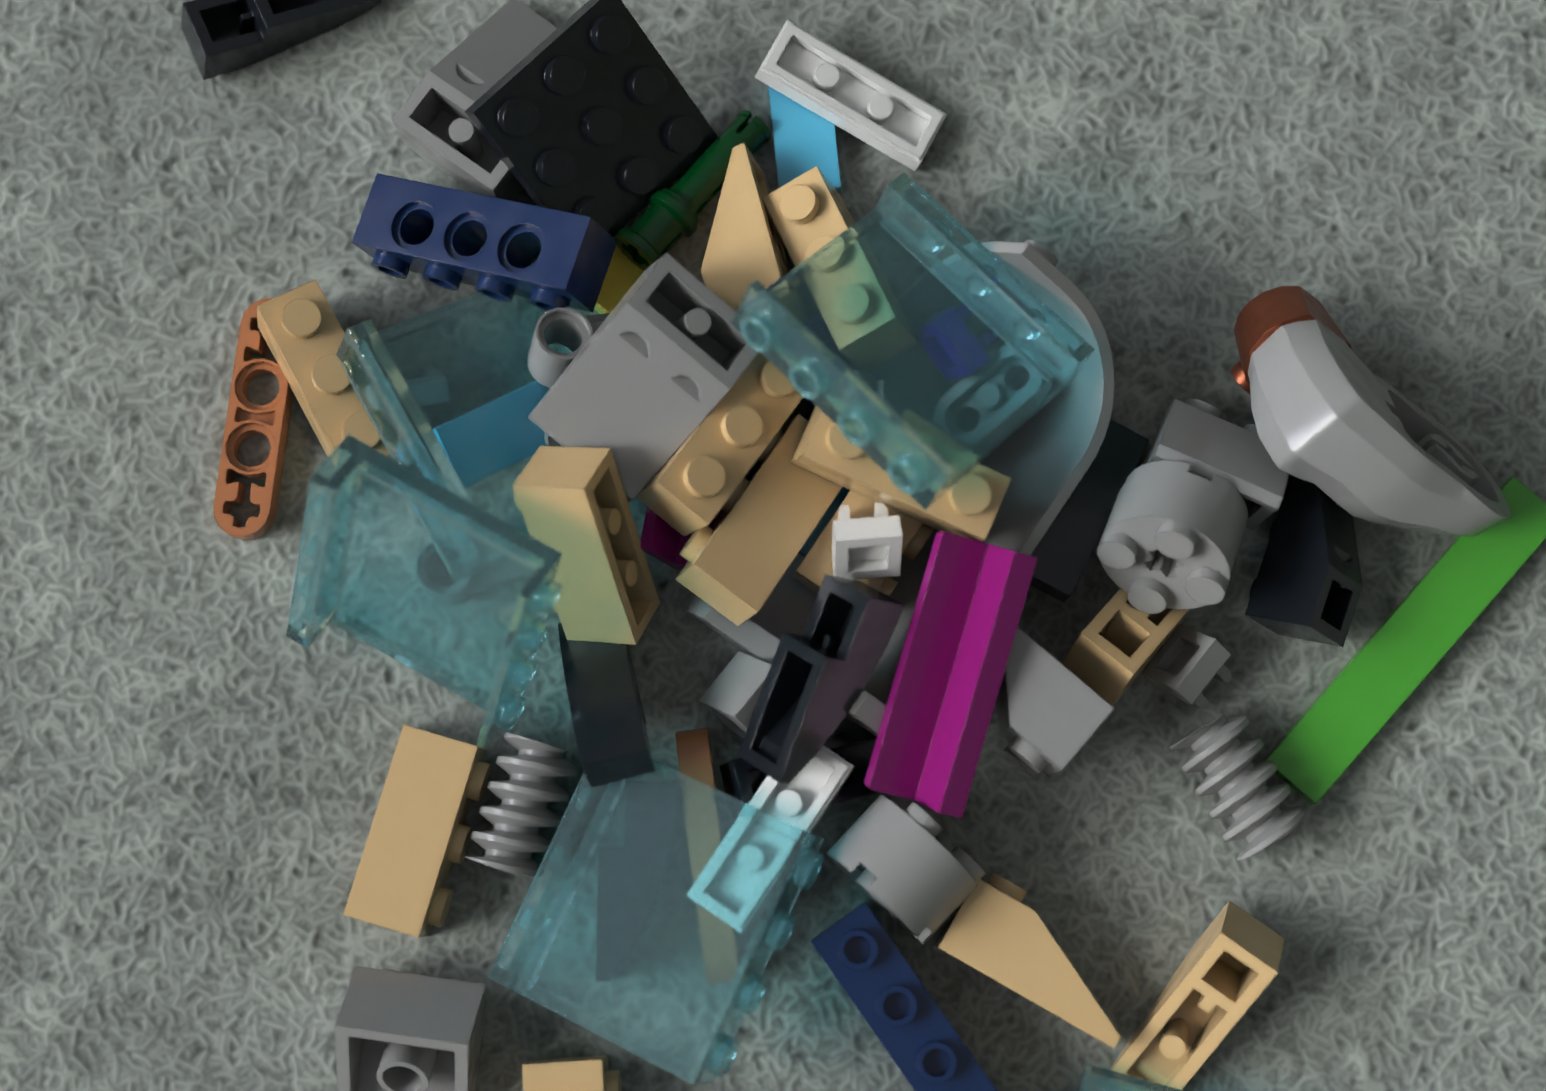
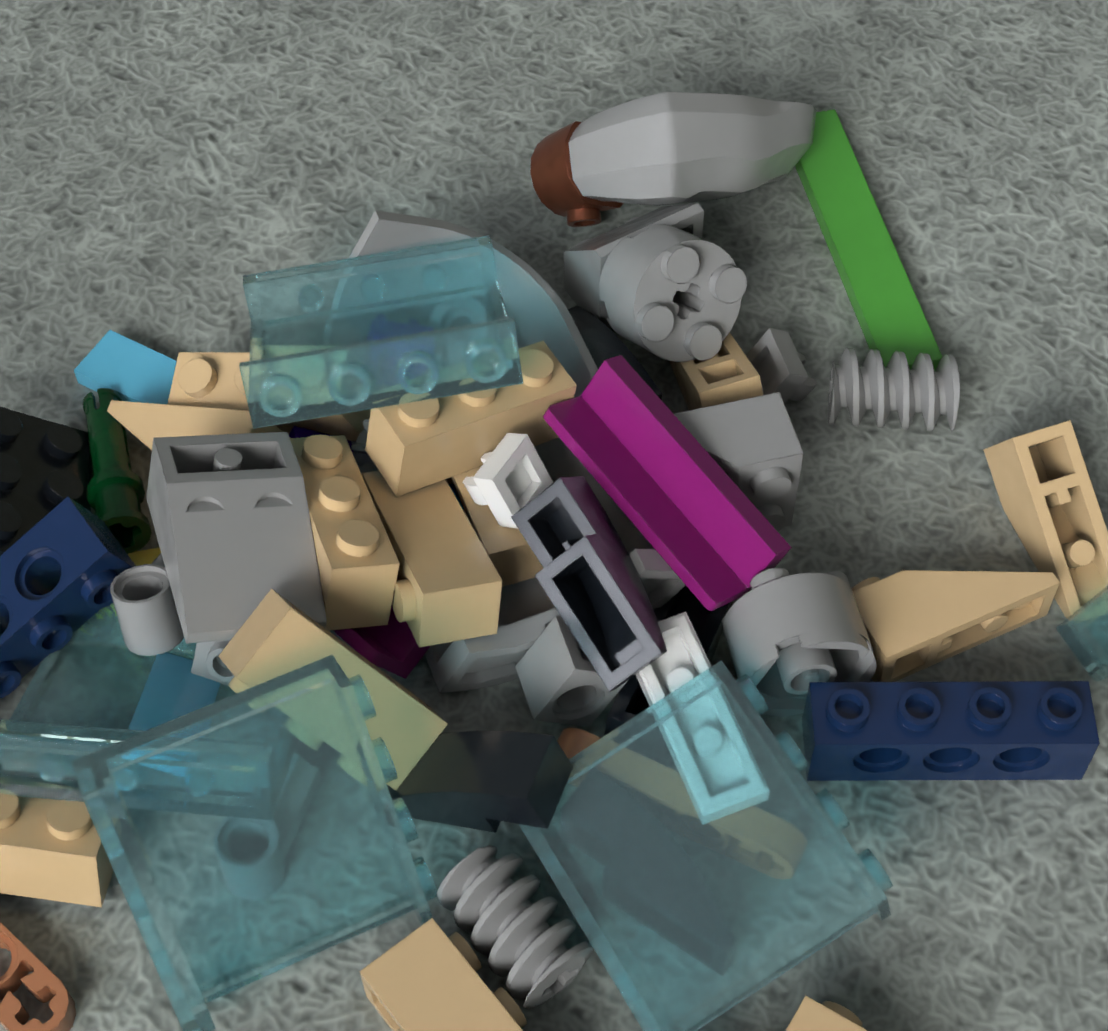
camera: 60 degrees left, 25 degrees down
white tile [754,20,947,171] -> none
black slope [1245,474,1363,647] -> none

